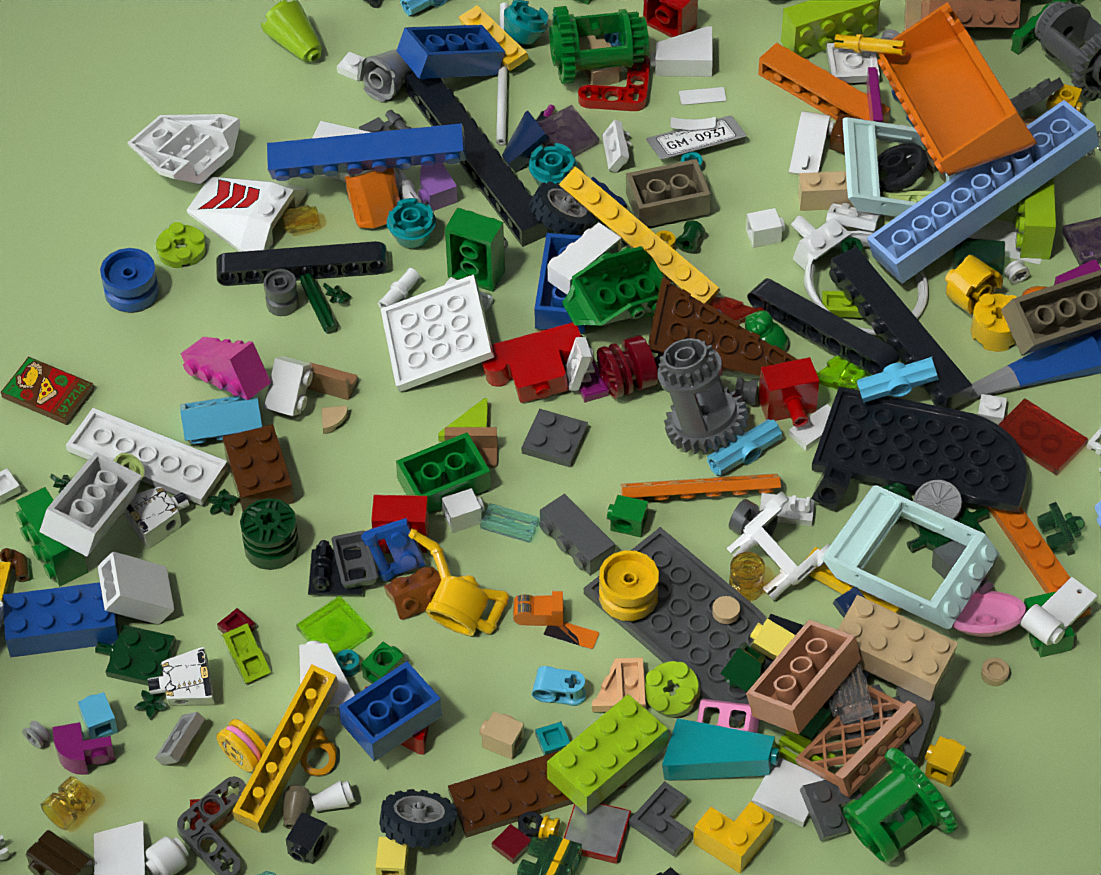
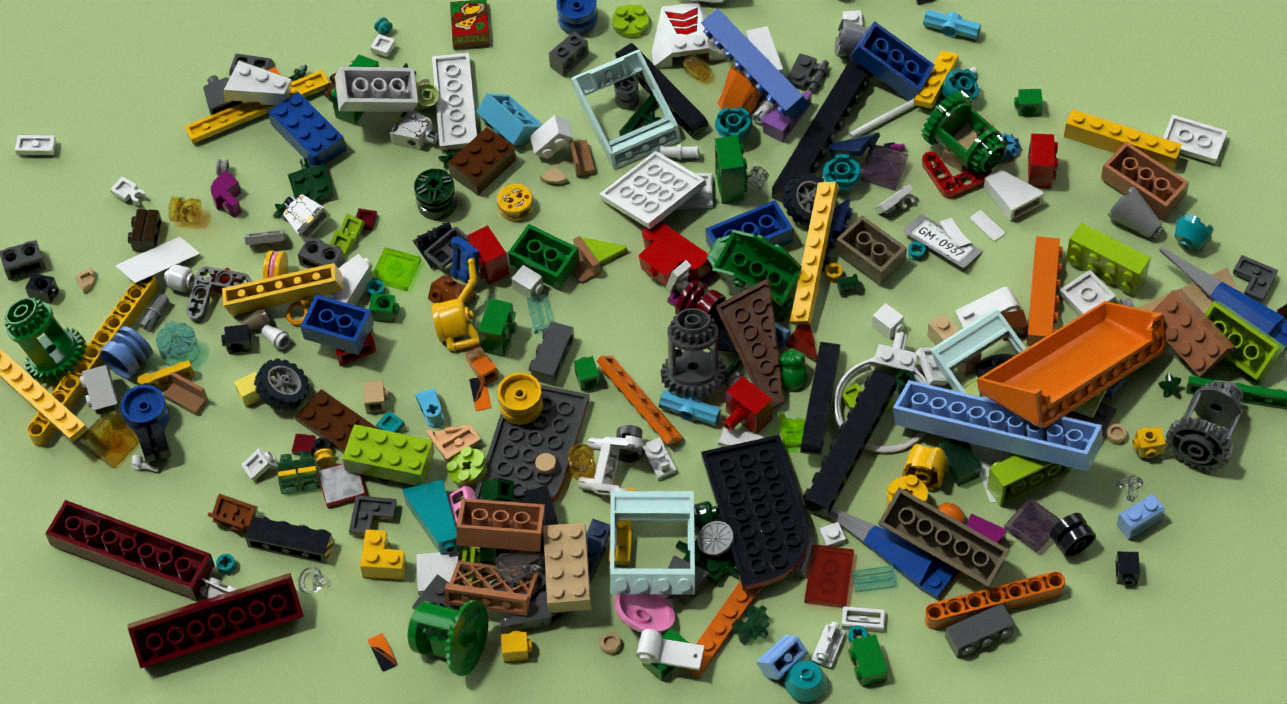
camera: 60 degrees right, 5 degrees up
medium azure brick [78,692,118,739] -> none
white brick [98,552,174,625] -> none
dark pink wedge [180,337,271,400] -> none
dark grey plate [521,408,588,467] -> none
white brick [547,223,621,294] -> none
light yellow brick [750,619,795,660] -> none
black brick [811,462,853,510] -> none
yellow pin [834,34,907,56] -> none
medium azure piece [857,357,939,402] -> none
magenta tile [866,67,883,123] -> none
white bush [1004,260,1030,284] -> none
dark grey plate [1010,77,1064,112] -> none
none -> dark grey brick [298,237,345,269]
none -> green brick [478,298,517,357]
none -> yellow head [497,184,533,221]
none -> dark grey brick [549,31,589,77]
none -> light aqua window [571,50,682,170]
none -> clear light blue tile [851,565,896,592]
none -> dark green plant [1158,373,1181,397]

